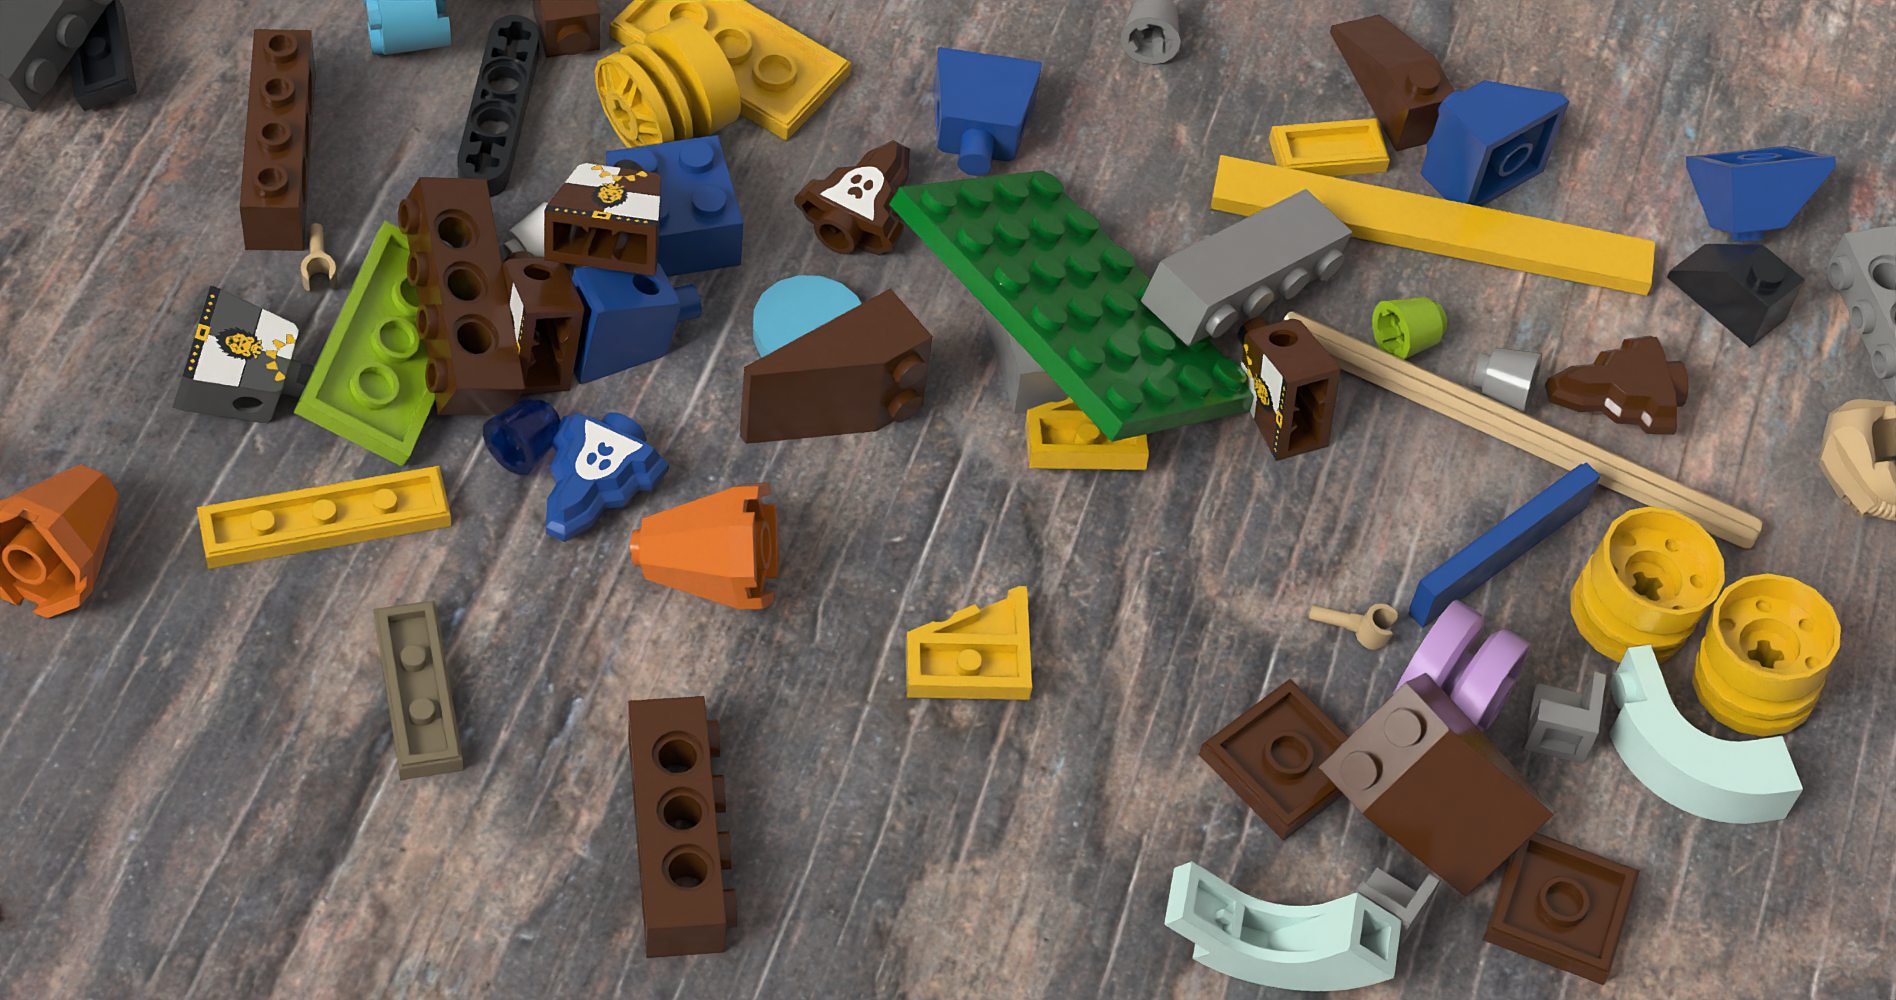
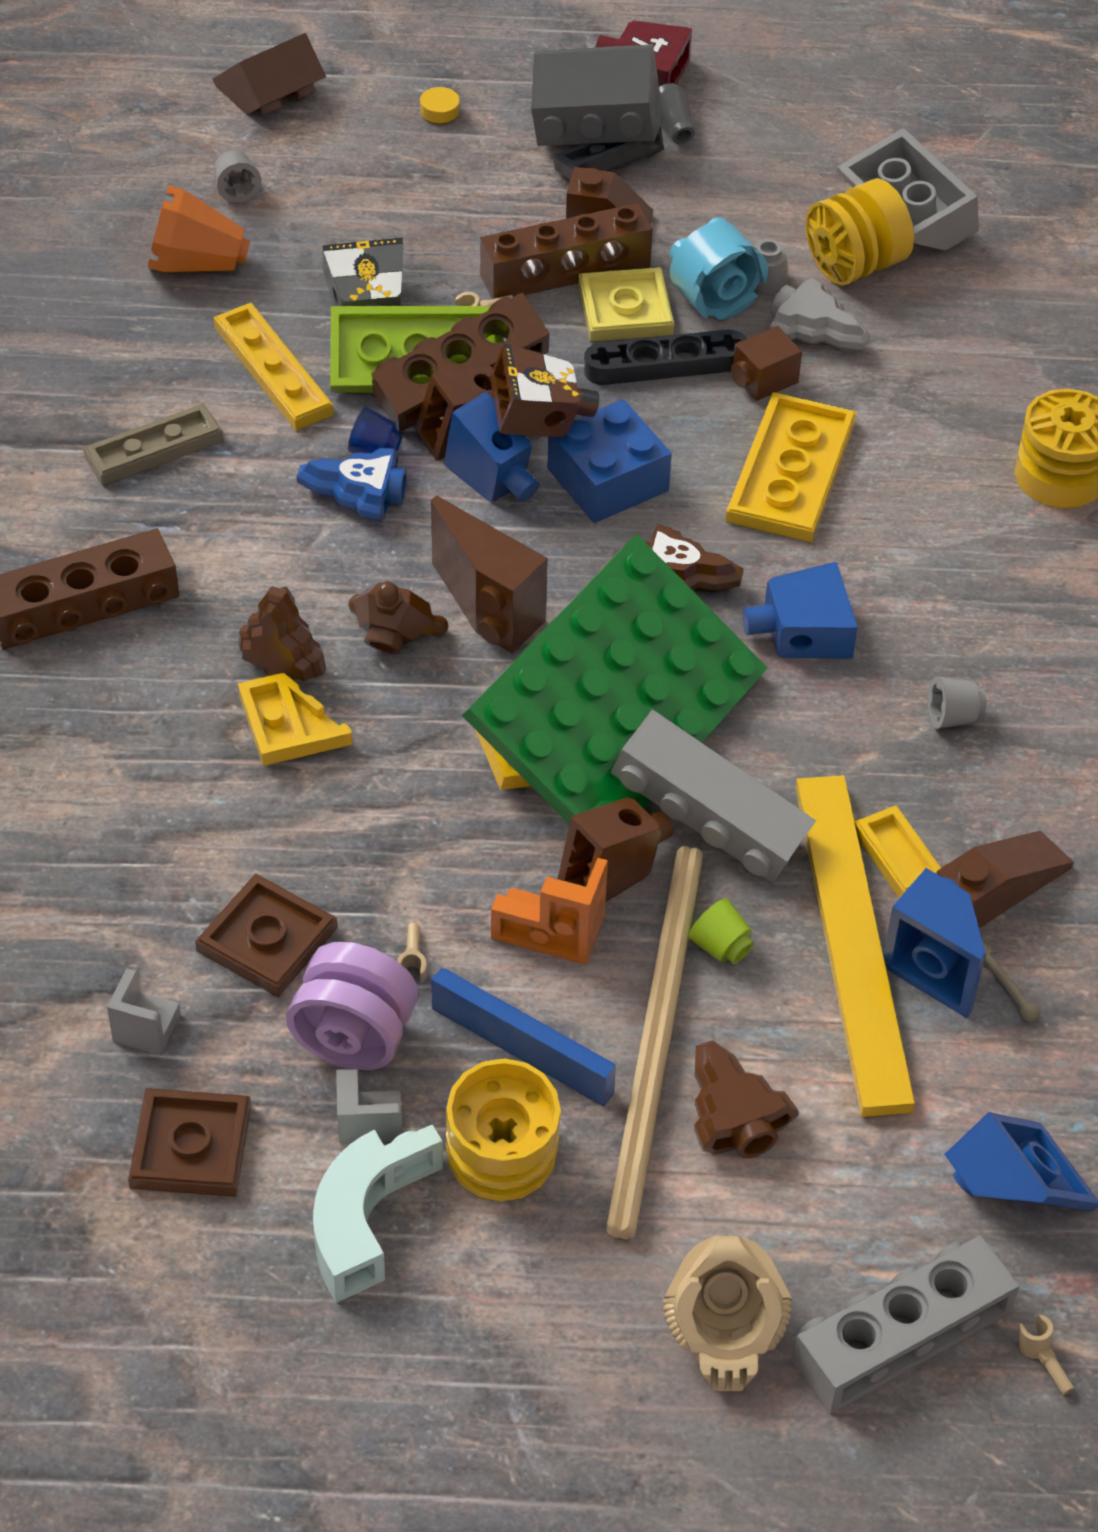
camera: 80 degrees right, 5 degrees down
yellow wheel [595,16,741,148] -> none
orange cone [630,482,779,610] -> none
medium azure tile [753,275,862,358] -> none
light aqua arch [1164,861,1402,991] -> none
reddish brown slope [1319,673,1557,897] -> none
light grey hat [1473,348,1542,414] -> none
black slope [1667,244,1805,348] -> none
yellow wheel [1692,573,1841,737] -> none
none -> reddish brown rock [238,586,326,681]
none -> reddish brown rock [348,581,449,654]
none -> orange panel [491,858,608,965]
none -> reddish brown slope [566,167,653,225]
none -> light yellow tile [578,267,674,342]

